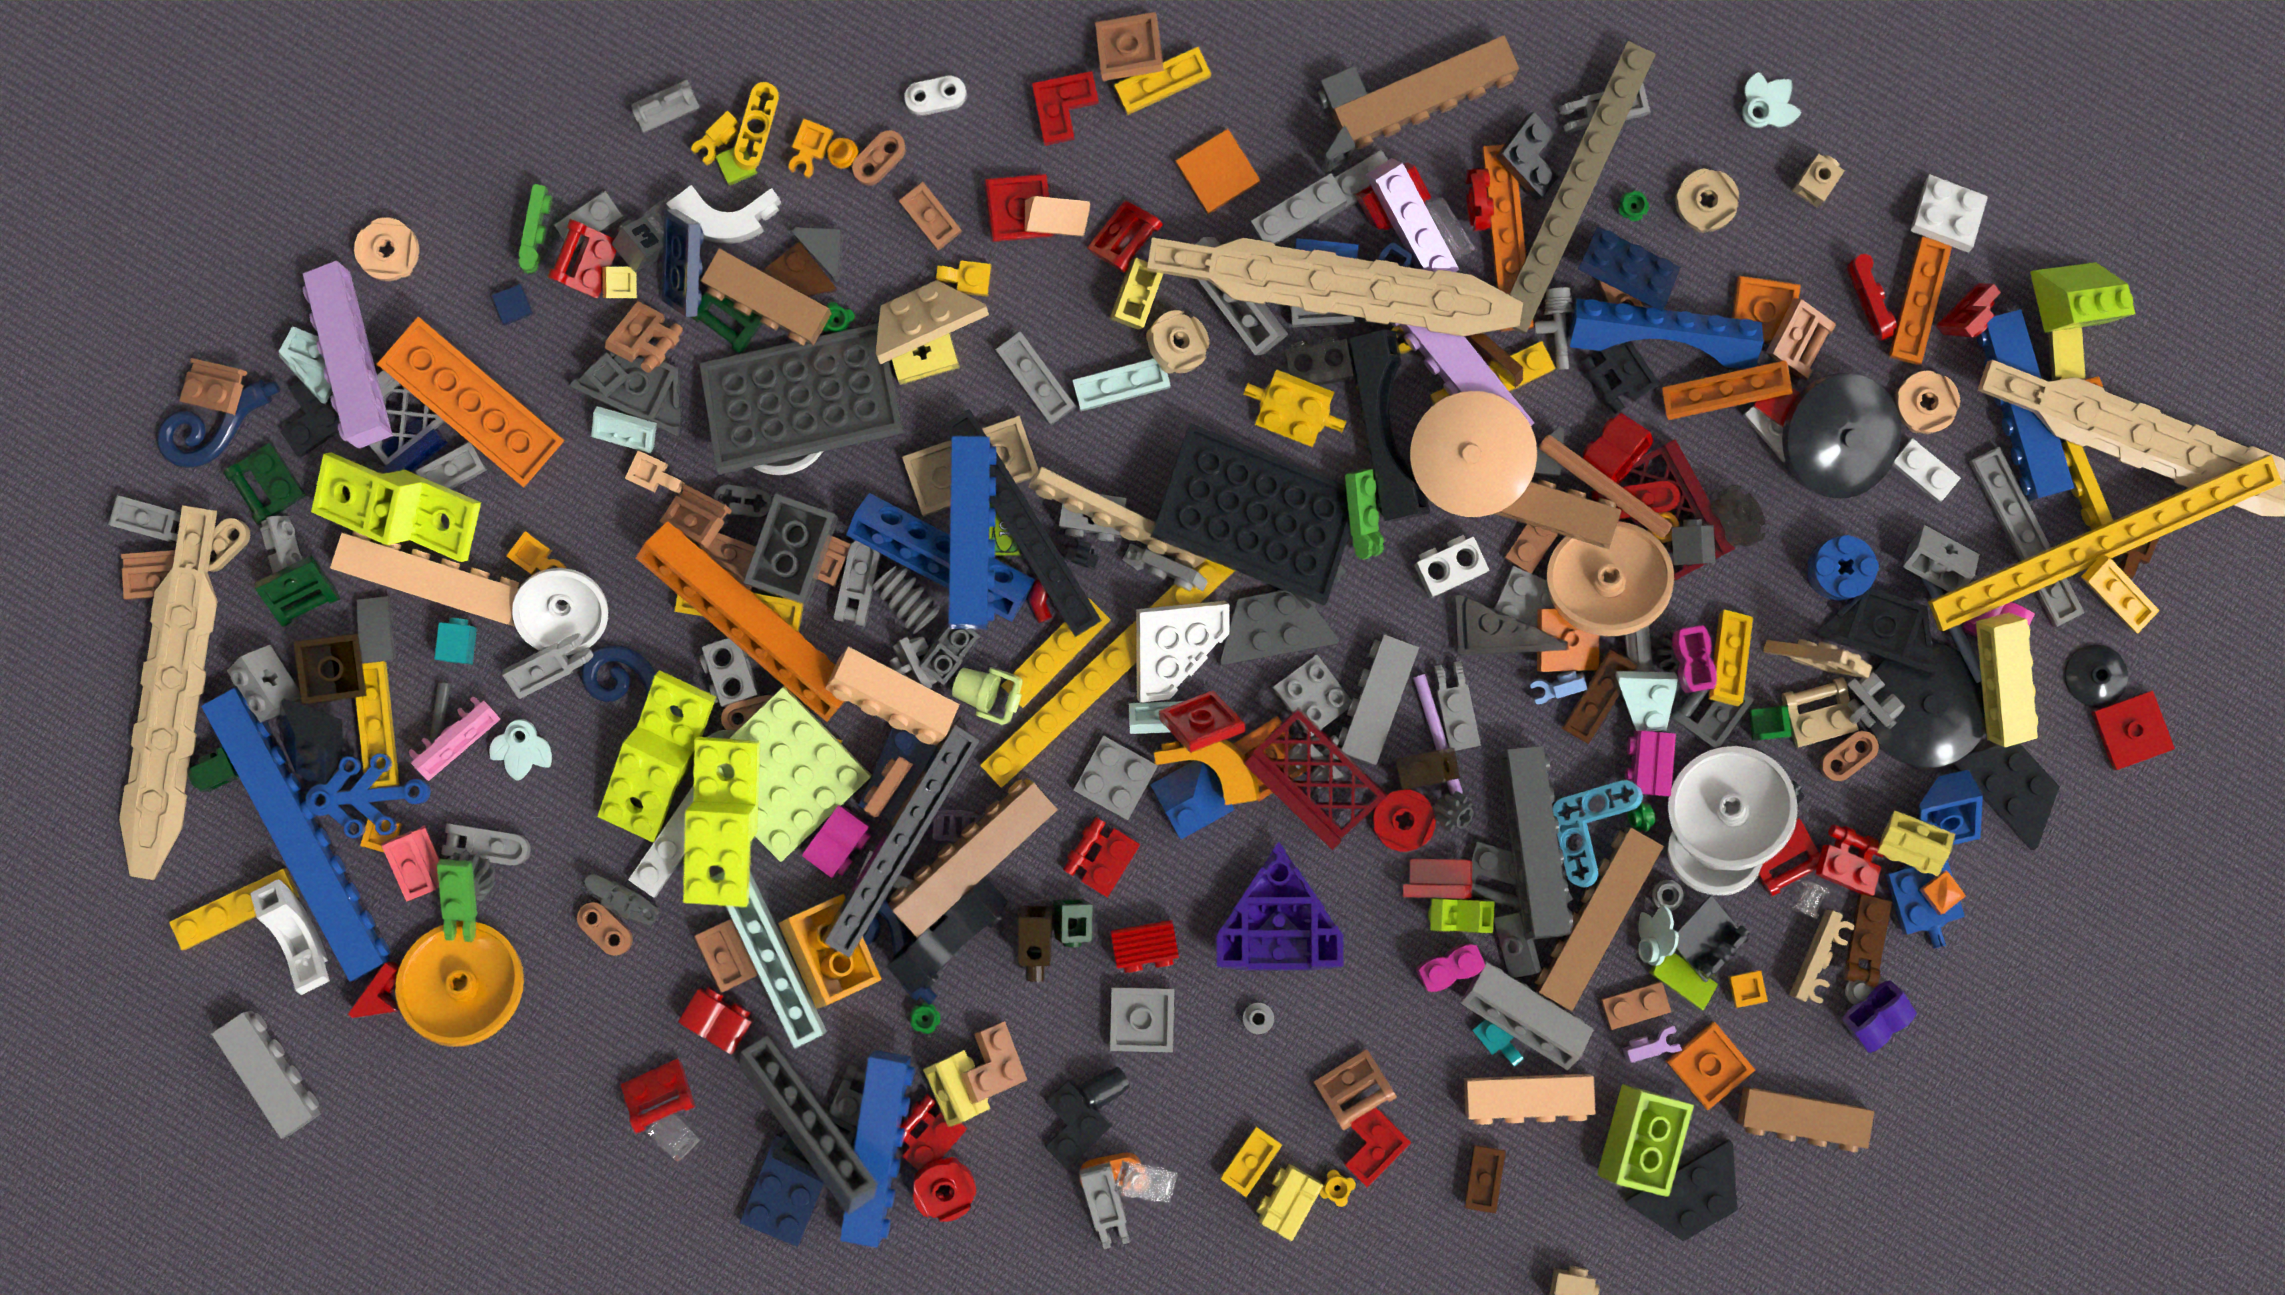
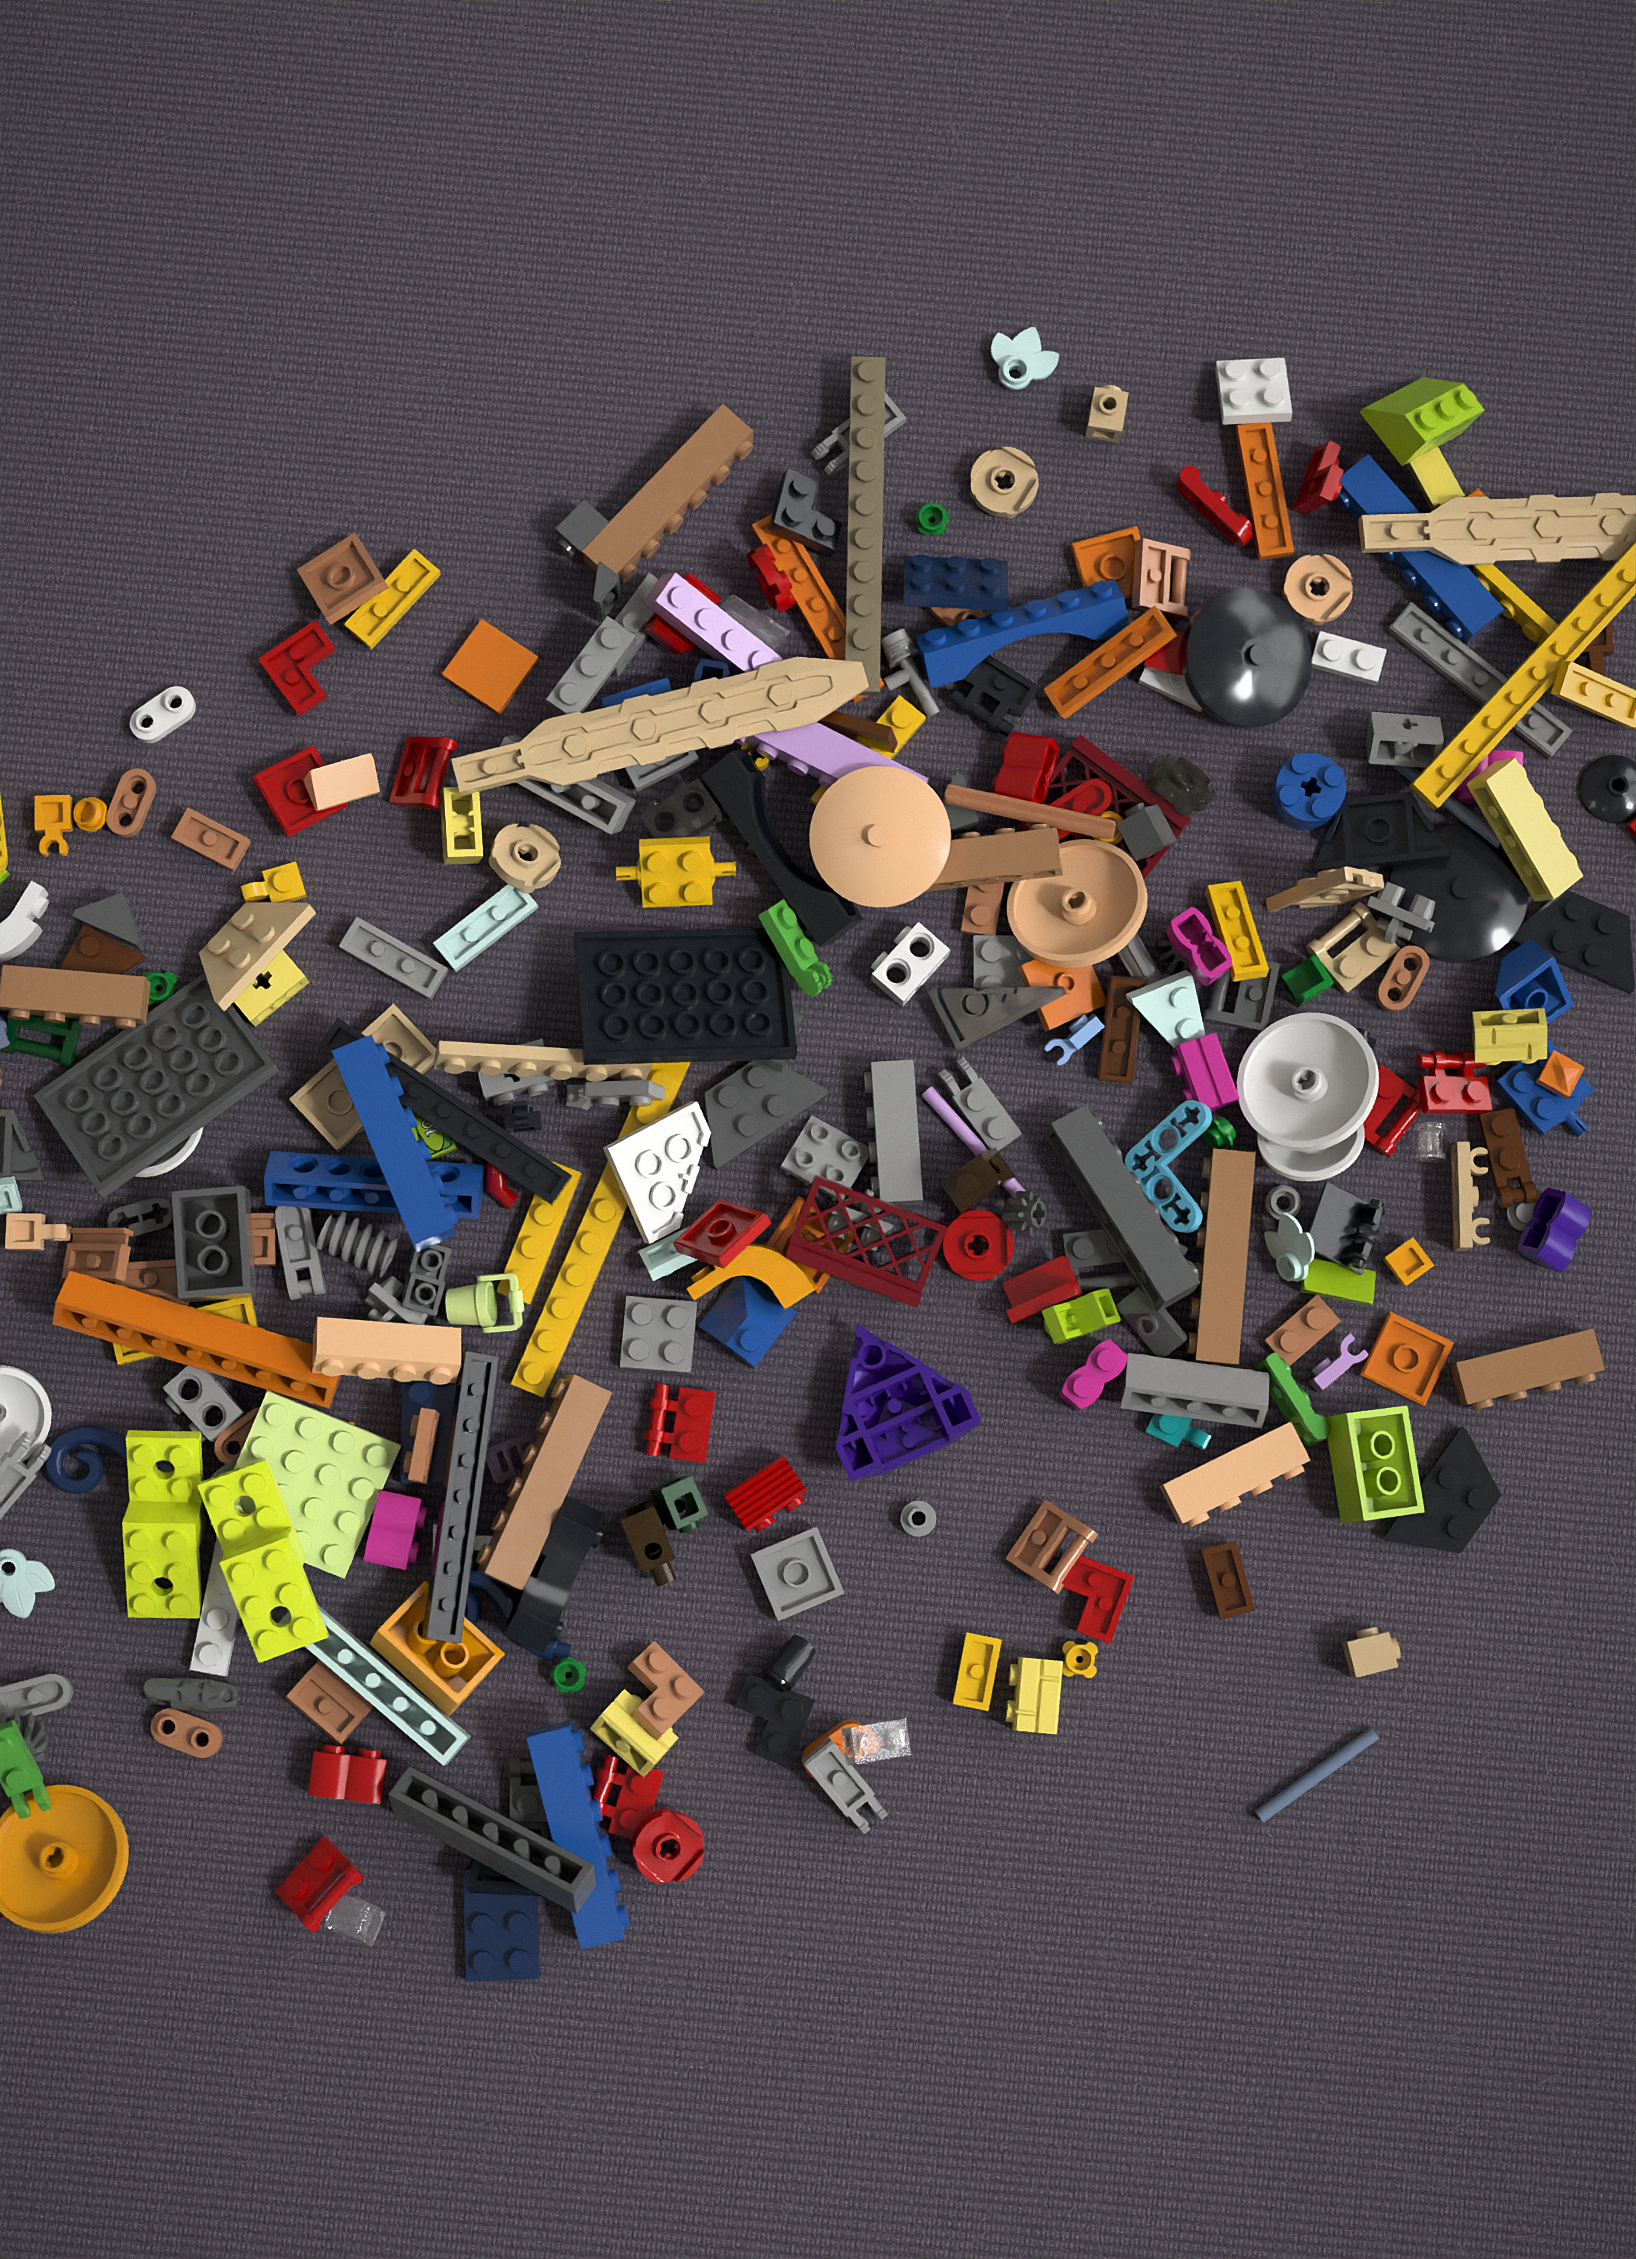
camera: 30 degrees left, 5 degrees down
none -> bright green hinge [1253,1352,1330,1446]

